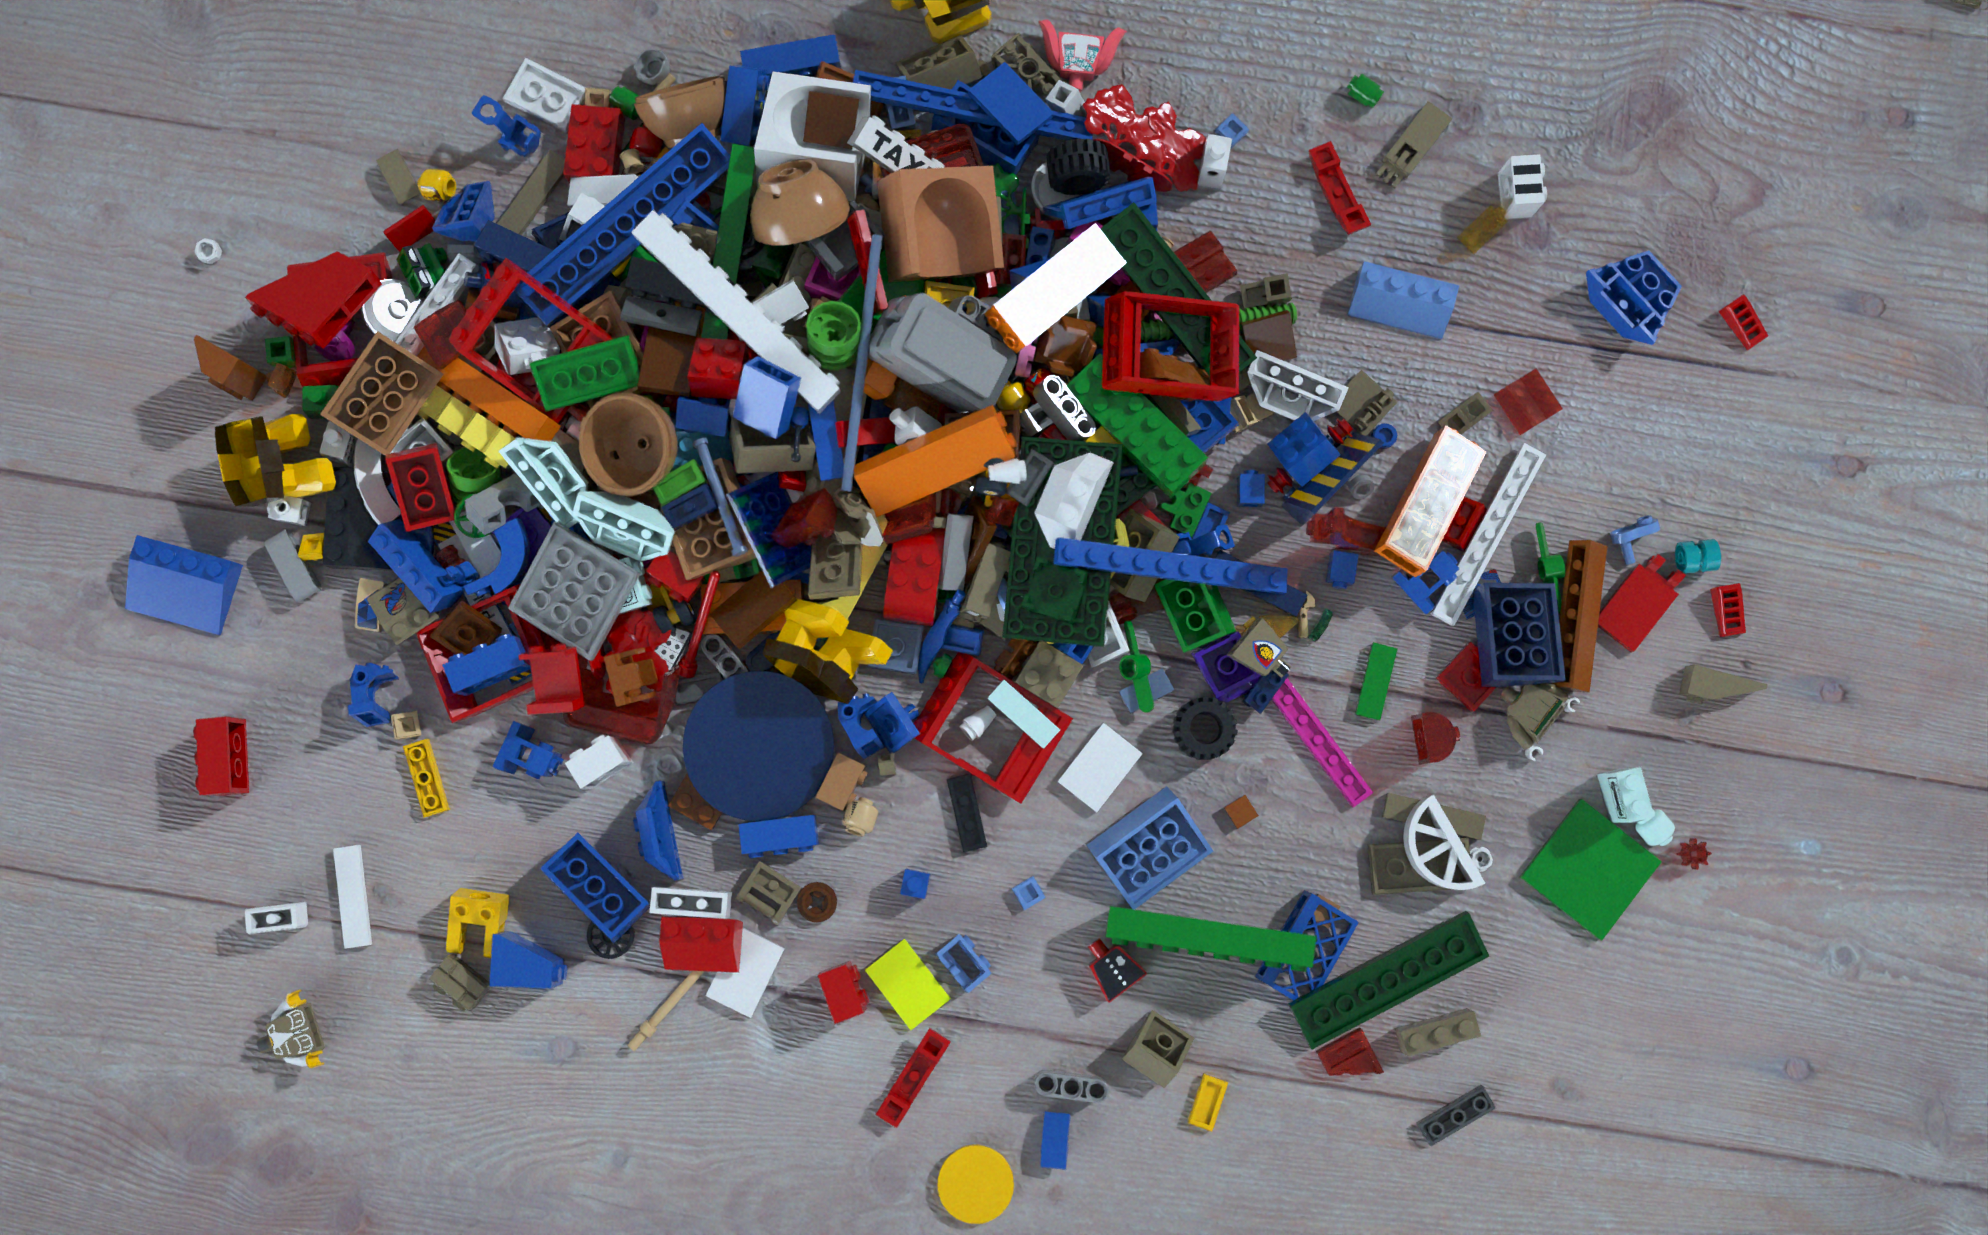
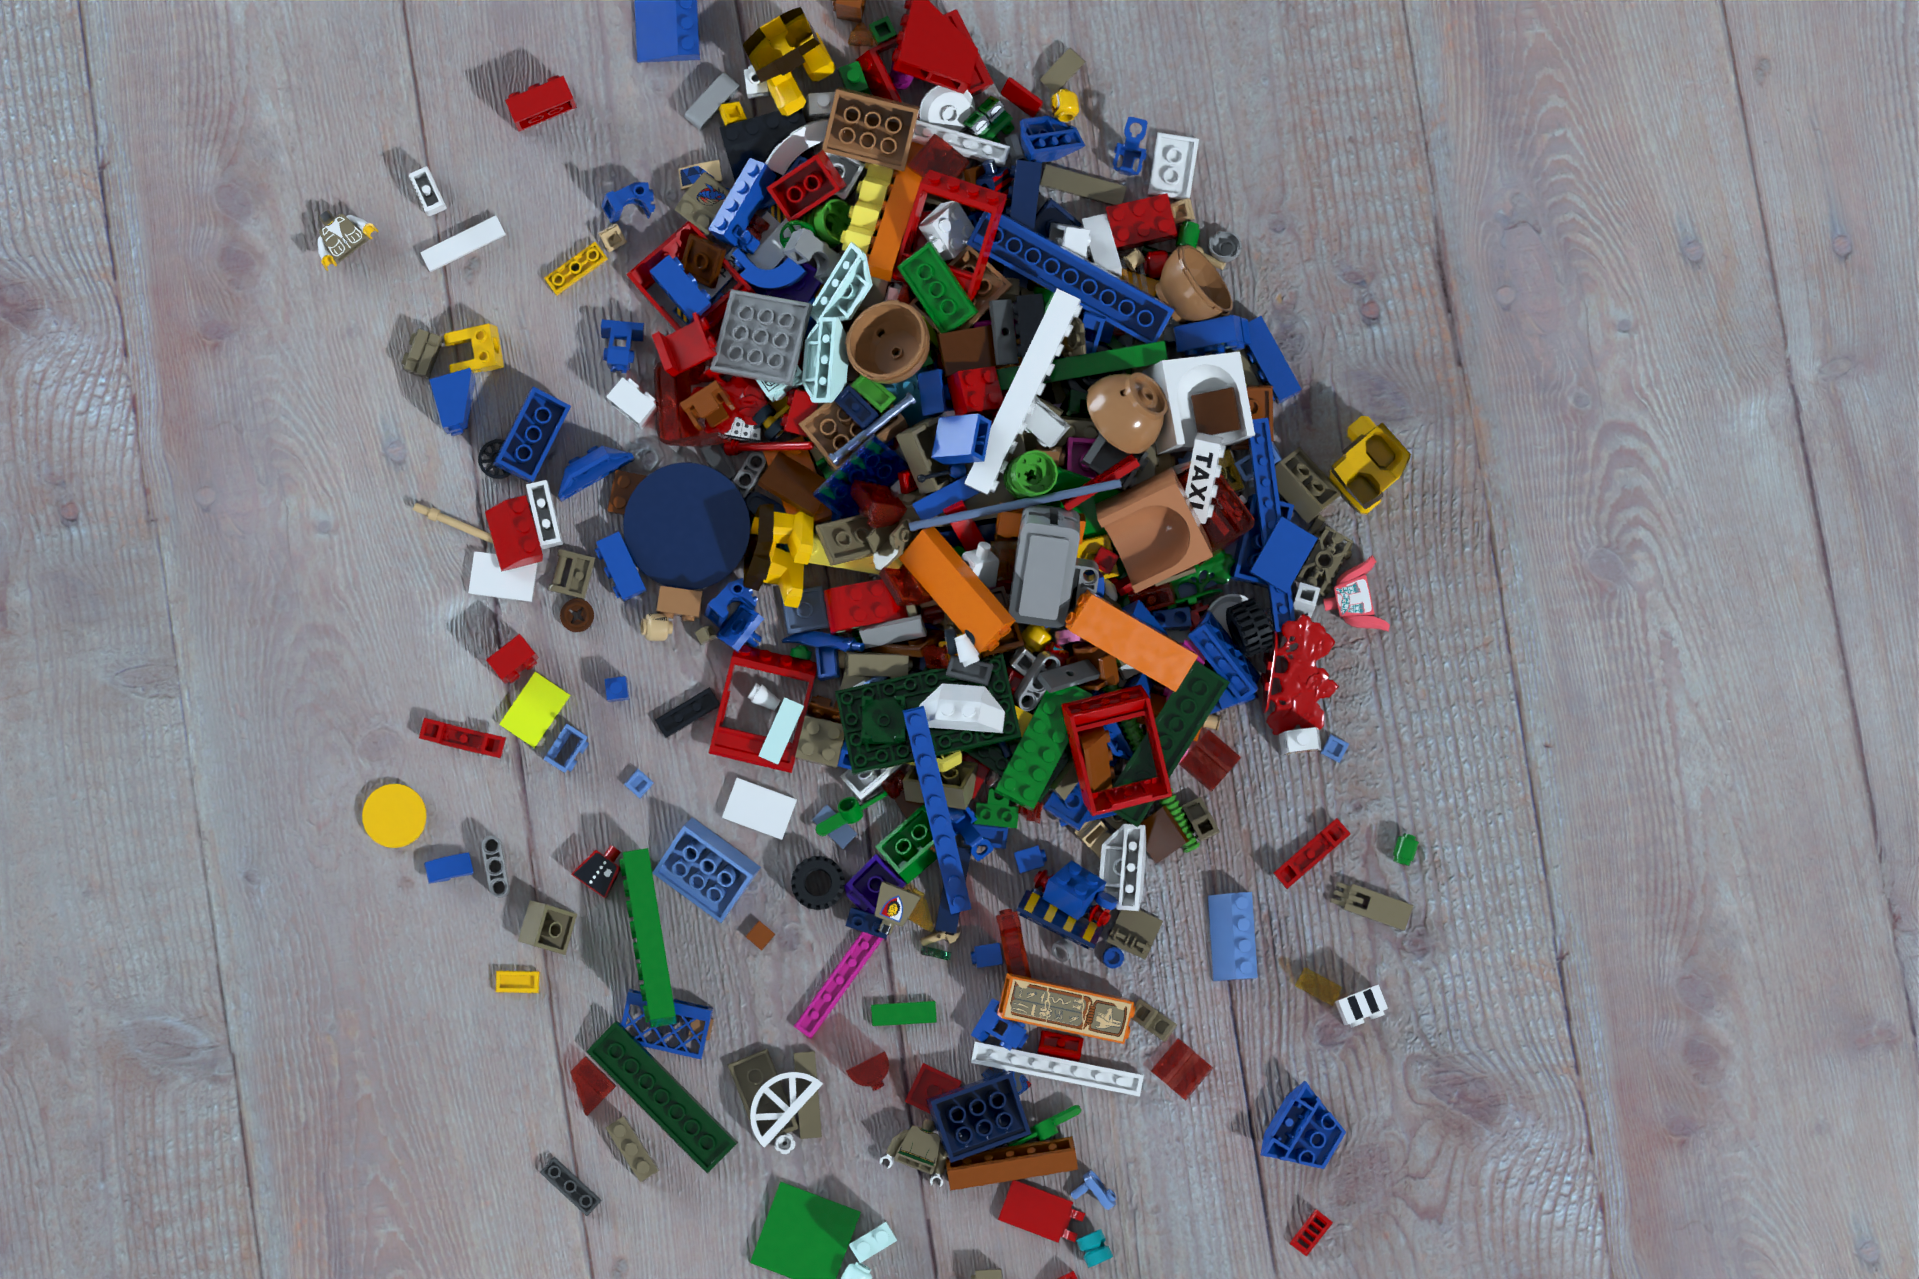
camera: 70 degrees right, 0 degrees up
none -> dark grey tile [1037,659,1101,693]
none -> red tile [1093,546,1119,575]
none -> blue tile [1095,892,1118,910]

